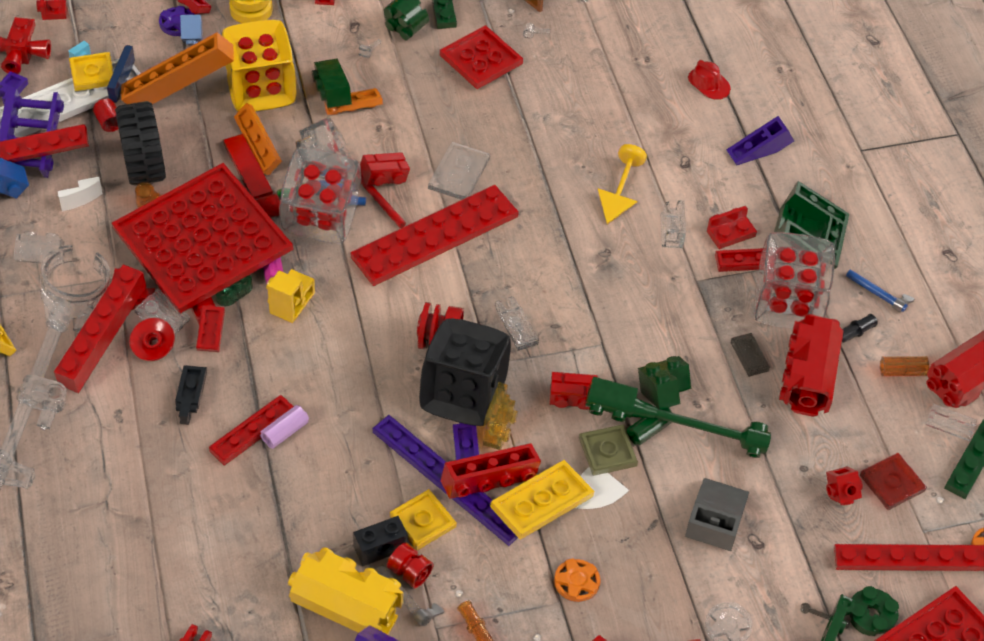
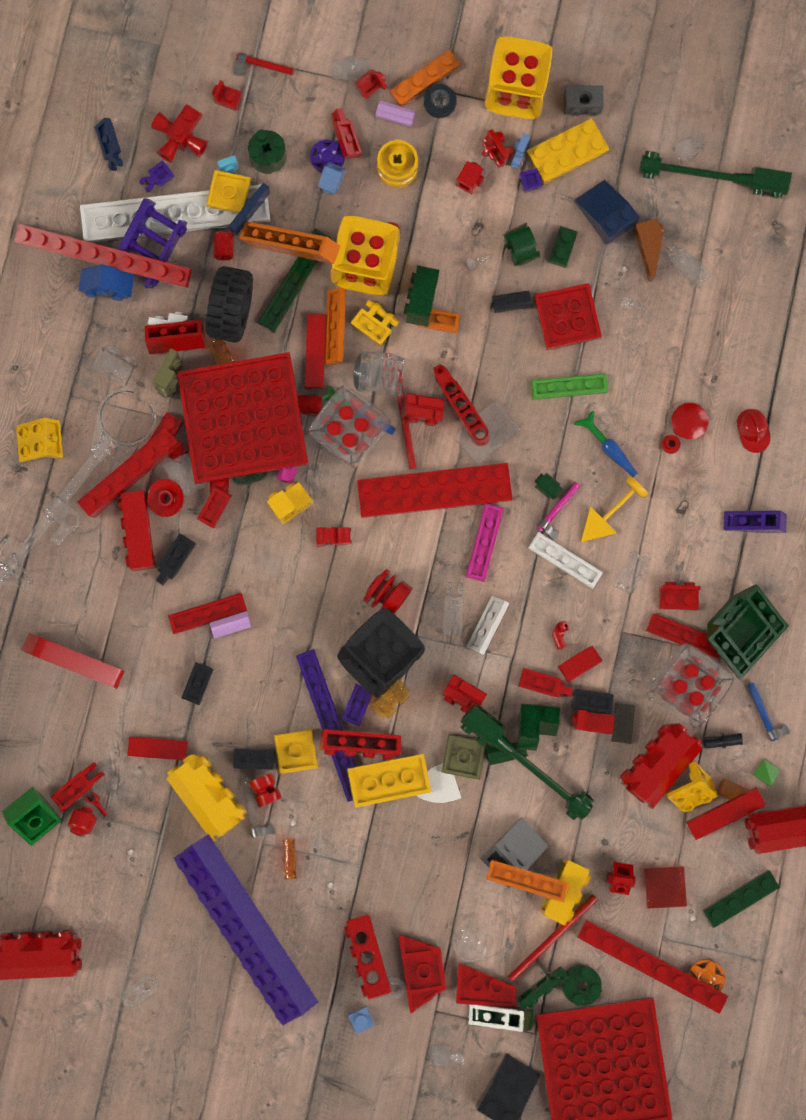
camera: 25 degrees right, 30 degrees up
orange wheel [554,558,600,602] -> none
none -> red beam [21,633,125,689]
none -> red brick [118,490,156,571]
none -> red tile [127,736,188,760]
none -> red brick [145,319,206,354]
none -> olive plate [152,349,183,399]
none -> black plate [181,662,214,705]
none -> dark green brick [248,129,287,174]
none -> dark green tile [258,228,331,333]
none -> red leg [316,527,352,547]
none -> yellow plate [351,299,400,347]
none -> red piece [434,364,489,446]
none -> dark pink tile [466,504,504,582]
none -> white plate [466,596,509,655]
none -> orange plate [486,860,569,902]
none -> black axle [492,290,532,313]
none -> red piece [507,895,598,982]
none -> red hinge [518,668,573,698]
none -> white tile [528,532,603,589]
none -> bright green tile [531,373,608,400]
none -> dark green brick [534,473,563,500]
none -> dark pink piece [537,482,580,540]
none -> yellow brick [540,858,591,925]
none -> red arm [552,621,569,650]
none -> red slope [558,645,603,683]
none -> black plate [572,689,614,714]
none -> red bracket [572,710,615,734]
none -> blue piece [574,411,638,478]
none -> red plate [661,435,681,454]
none -> yellow bracket [667,761,718,813]
none -> red dish [671,403,709,440]
none -> red tile [686,787,766,840]
none -> bright green slope [753,759,780,786]

